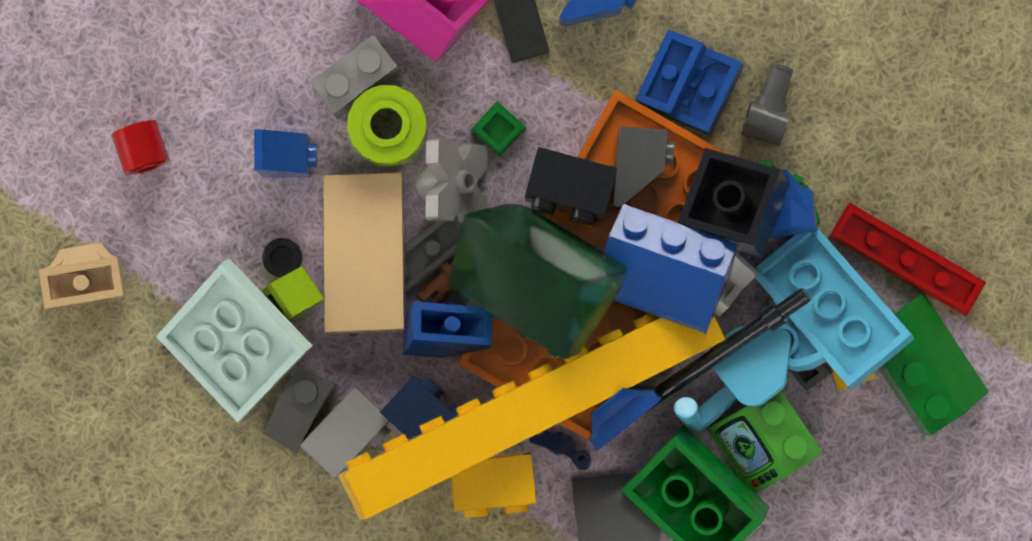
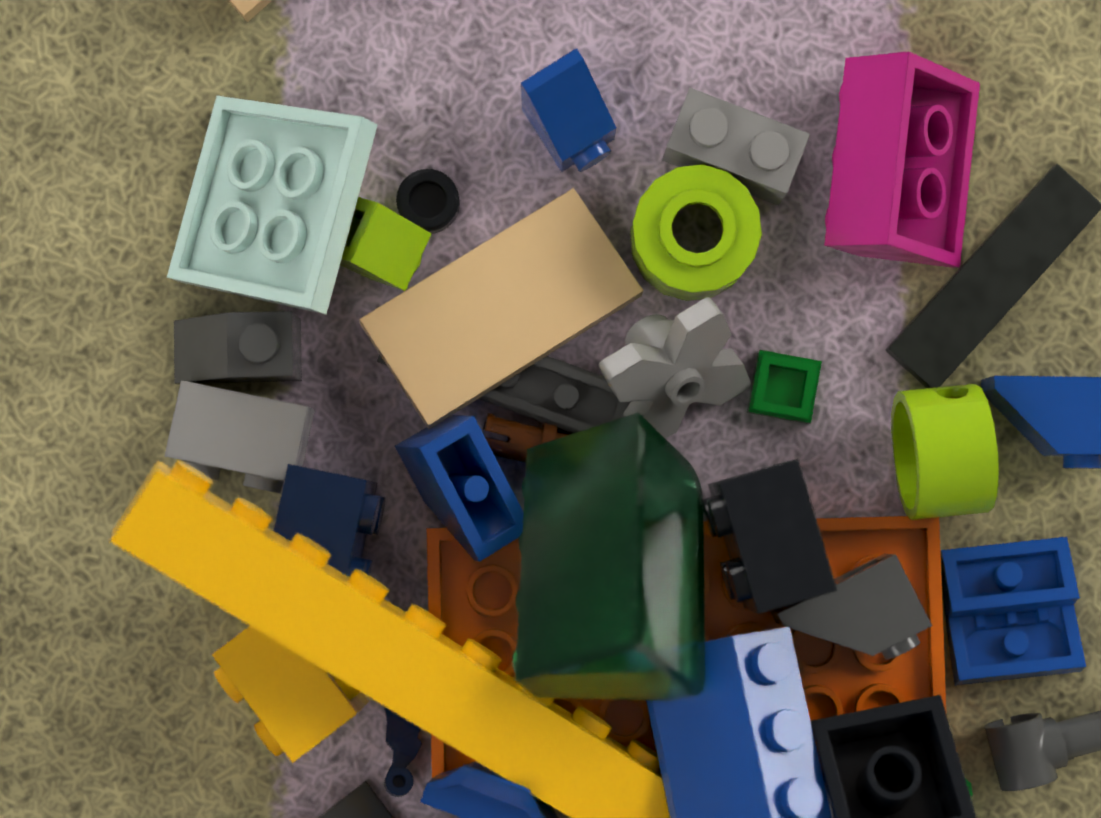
camera: 55 degrees right, 0 degrees up
none -> lime piece [891,384,999,520]

